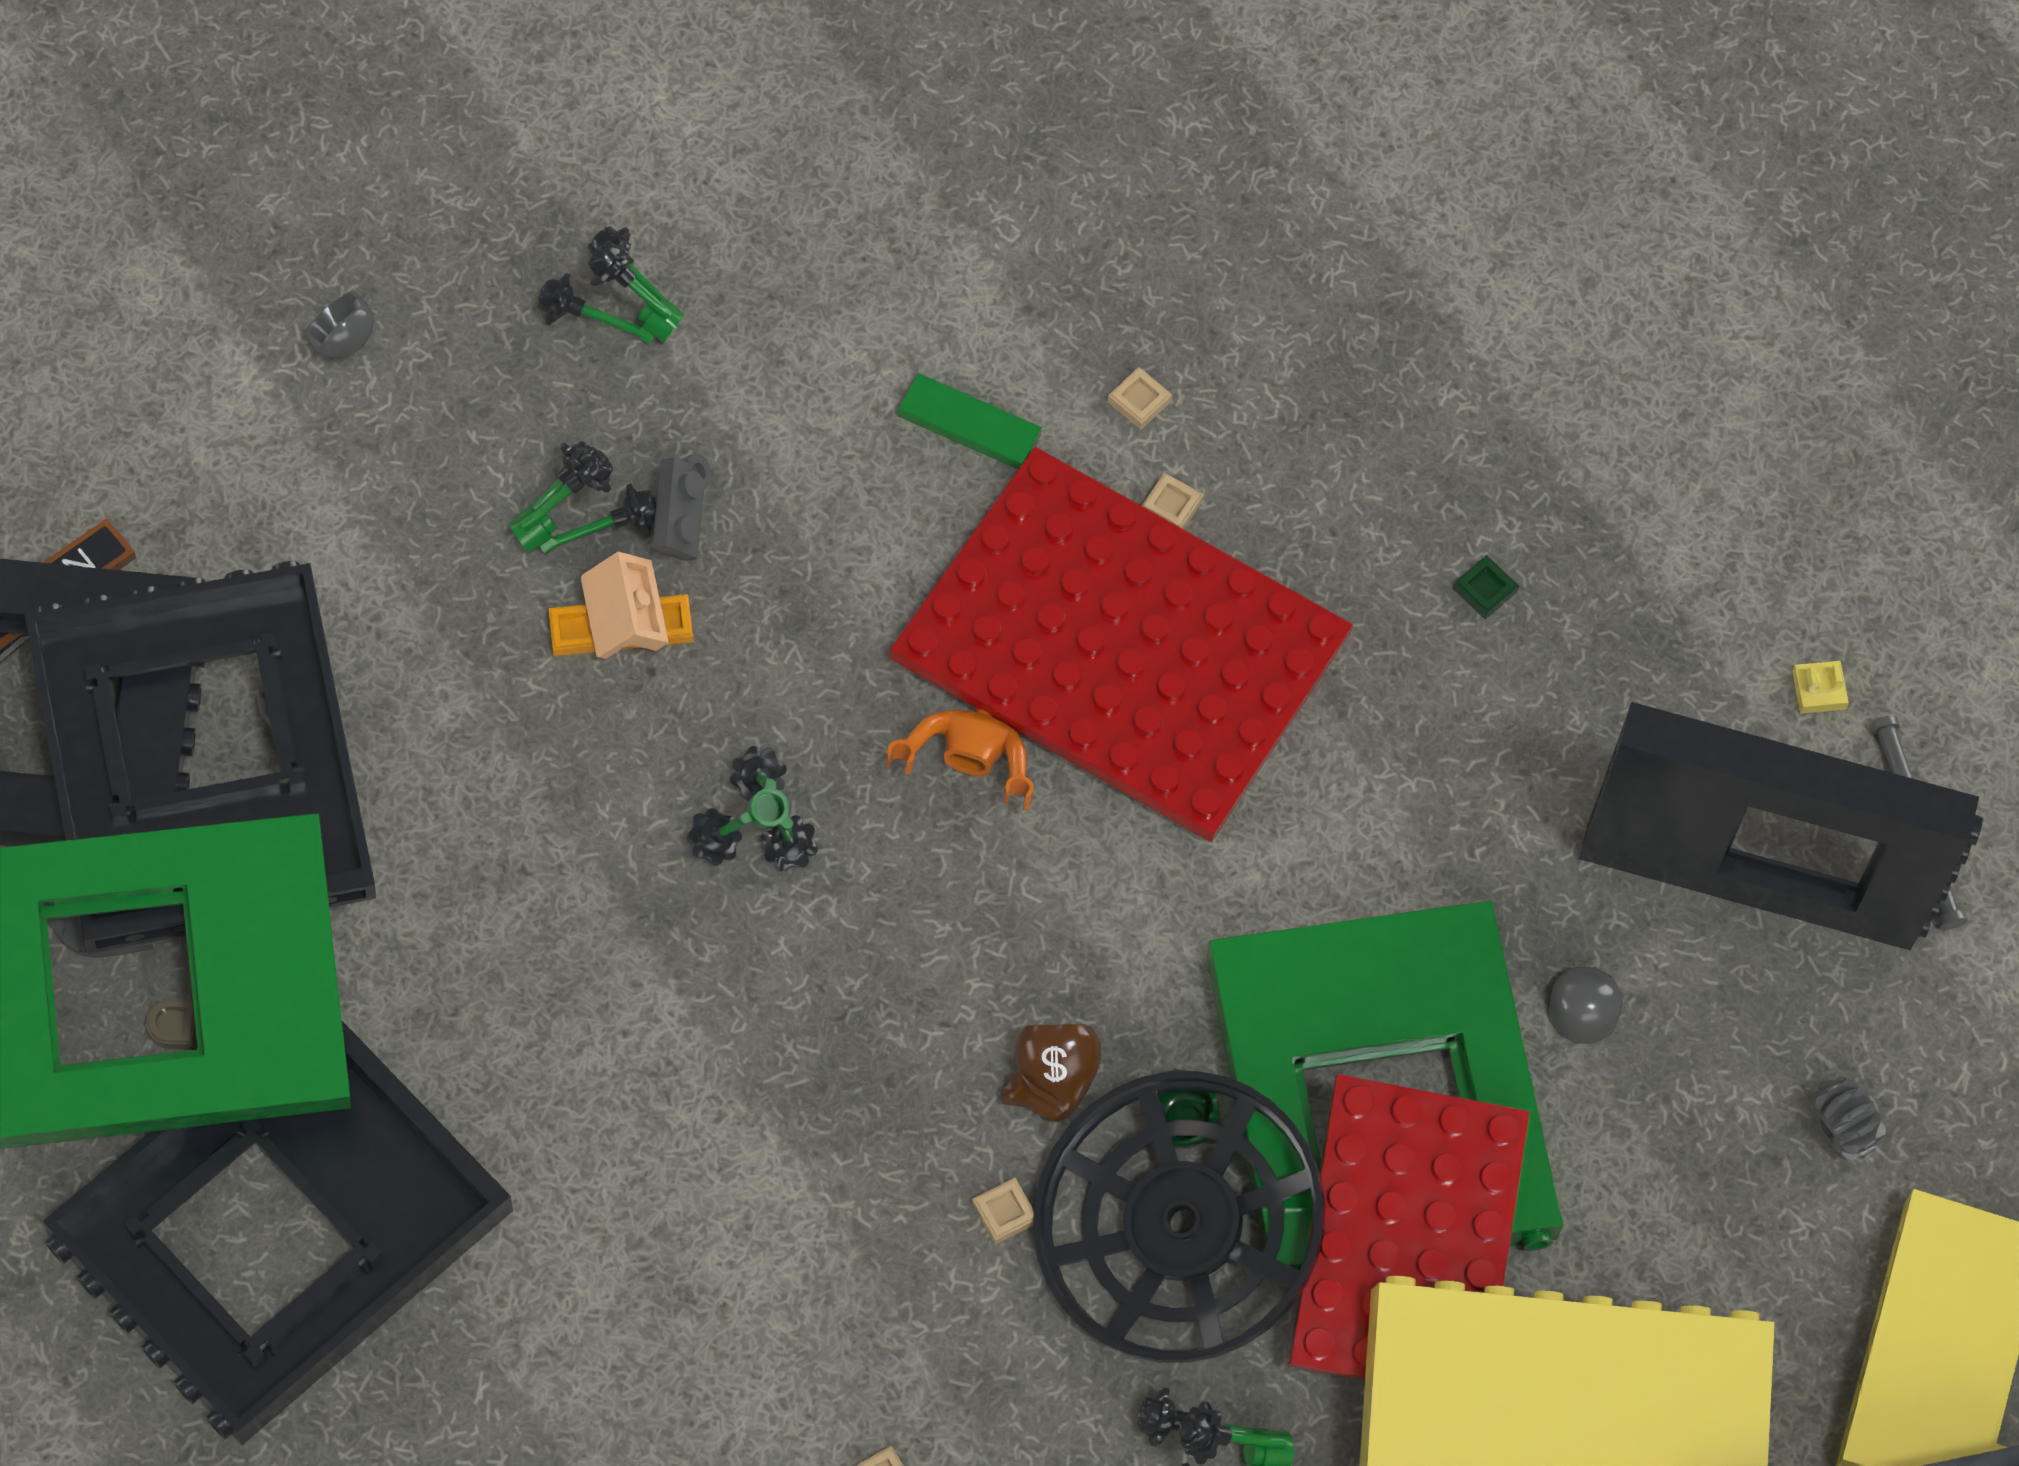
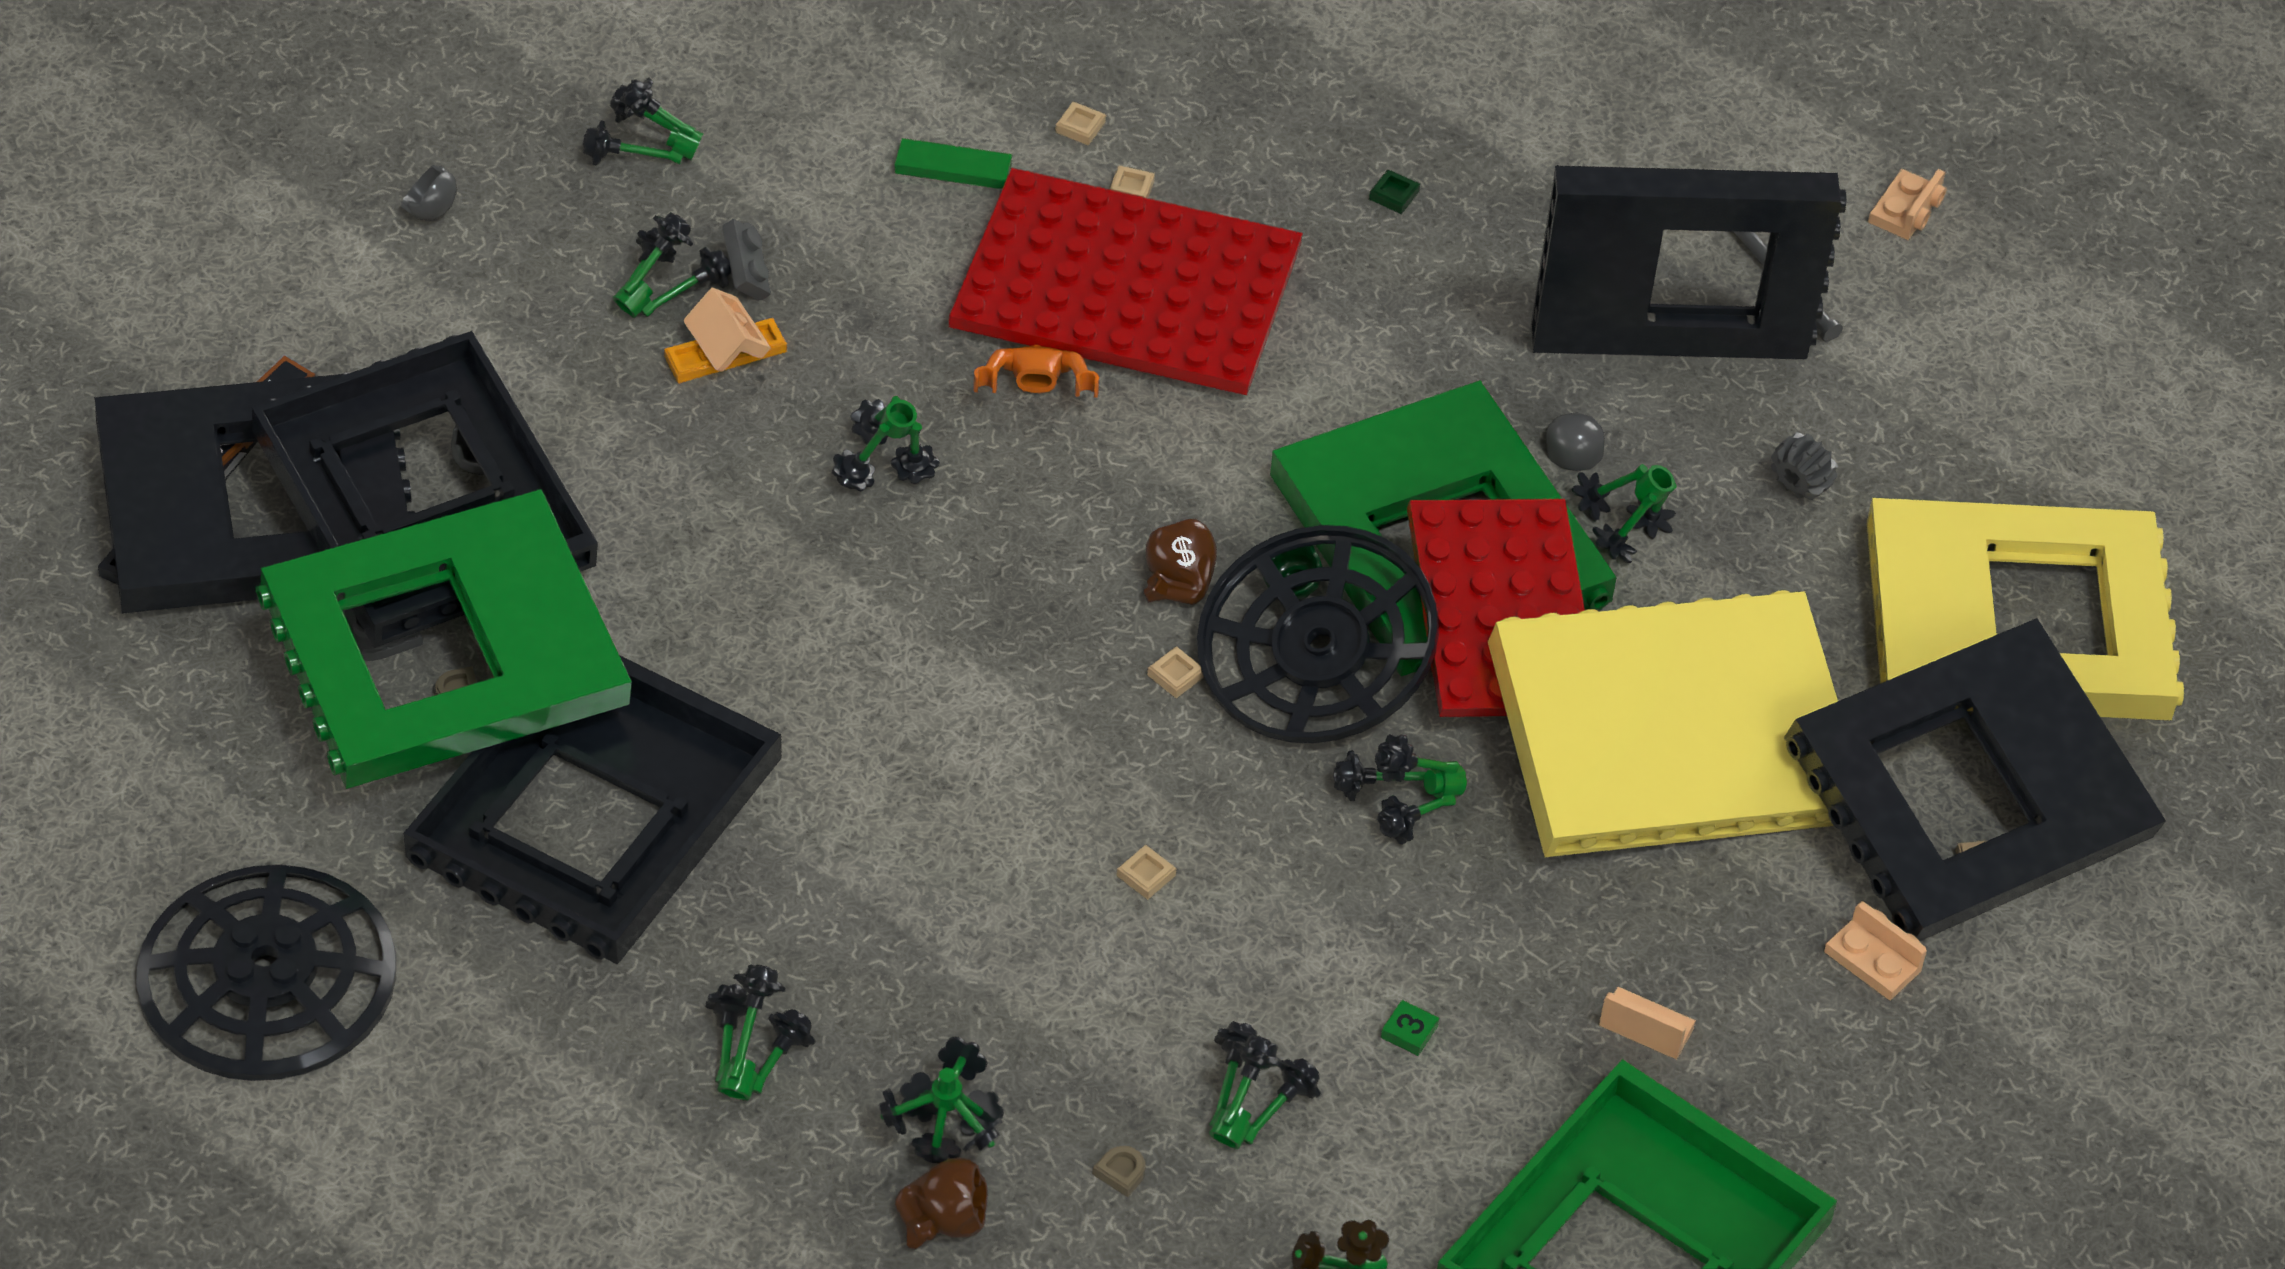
camera: 15 degrees left, 15 degrees down
none -> plant [1571,464,1677,563]

